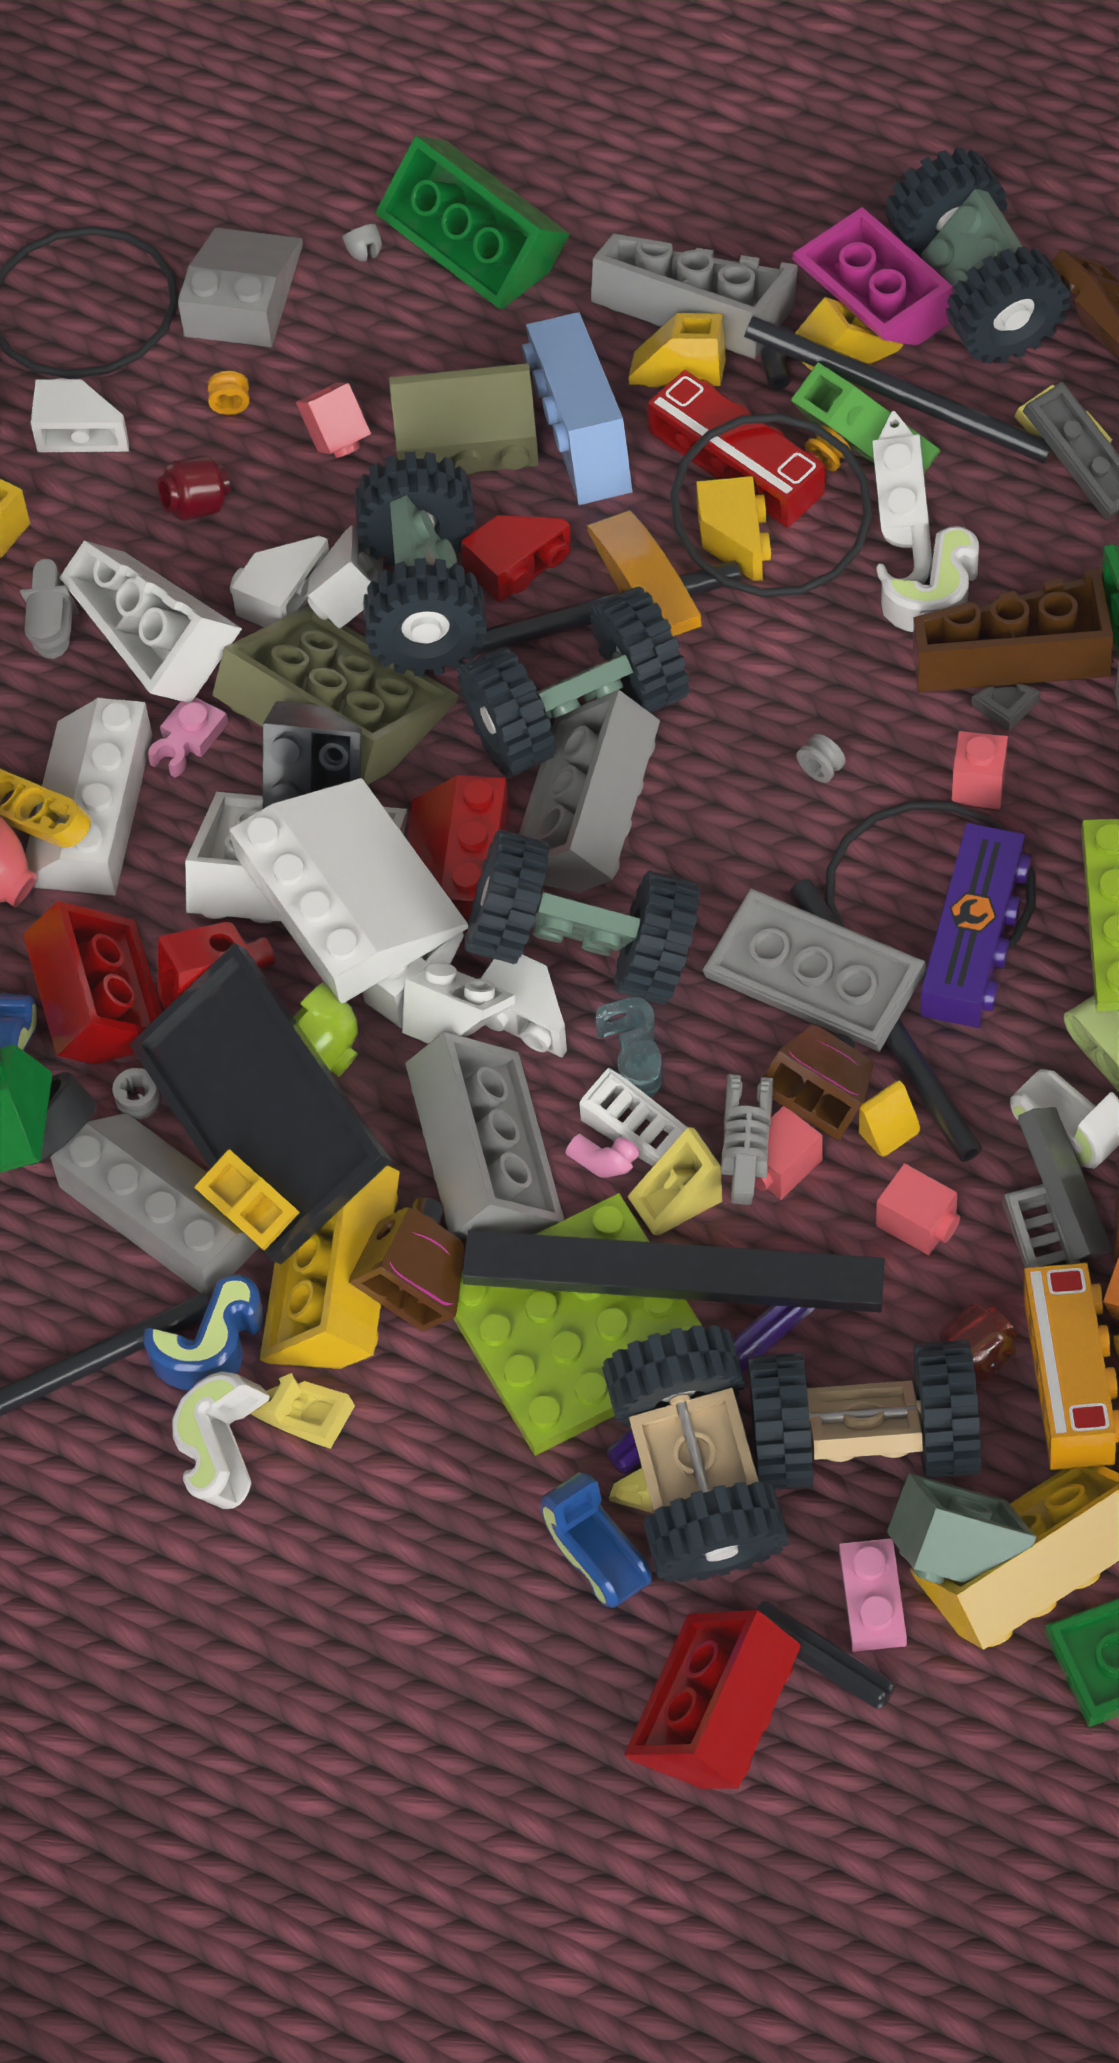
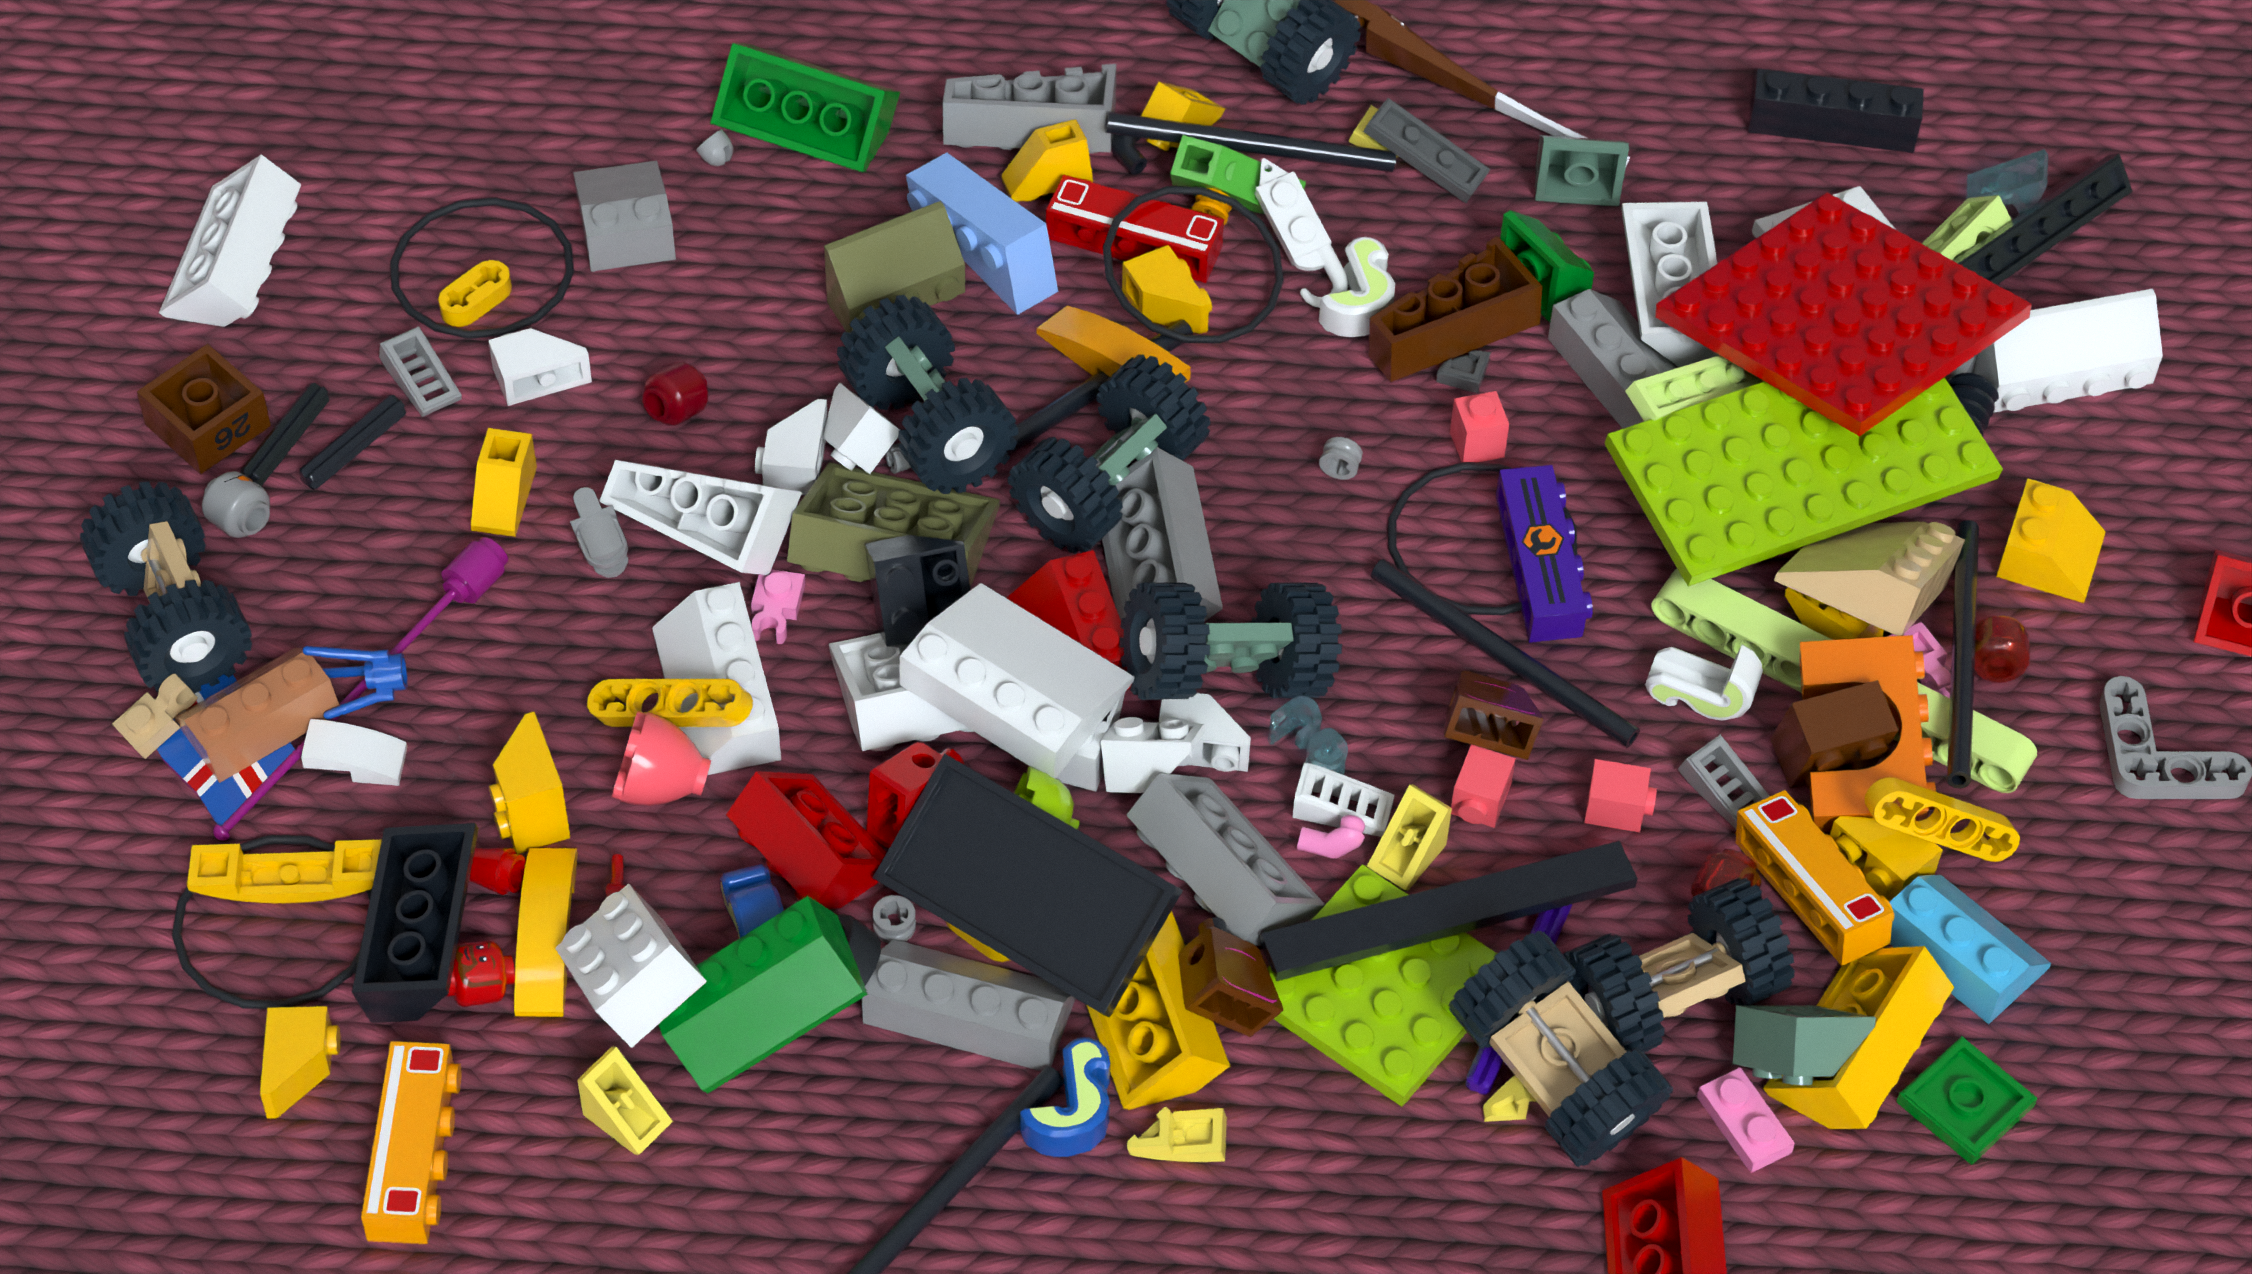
camera: 30 degrees left, 5 degrees down
white animal [172,1371,270,1509] -> none
yellow slope [194,1149,300,1251] -> none
light orange bush [208,371,250,415] -> none
coral brick [296,382,371,458] -> none
red slope [461,515,571,603] -> none
blue animal [540,1472,652,1608] -> none
light grey tile [703,889,927,1052] -> none
light grey hinge [721,1074,773,1205] -> none
black axle [755,1601,895,1709] -> none
dark pink slope [793,207,953,346] -> none
yellow slope [859,1080,920,1157] -> none
dark grey tile [1018,1107,1113,1261] -> none
none -> yellow beam [438,260,512,327]

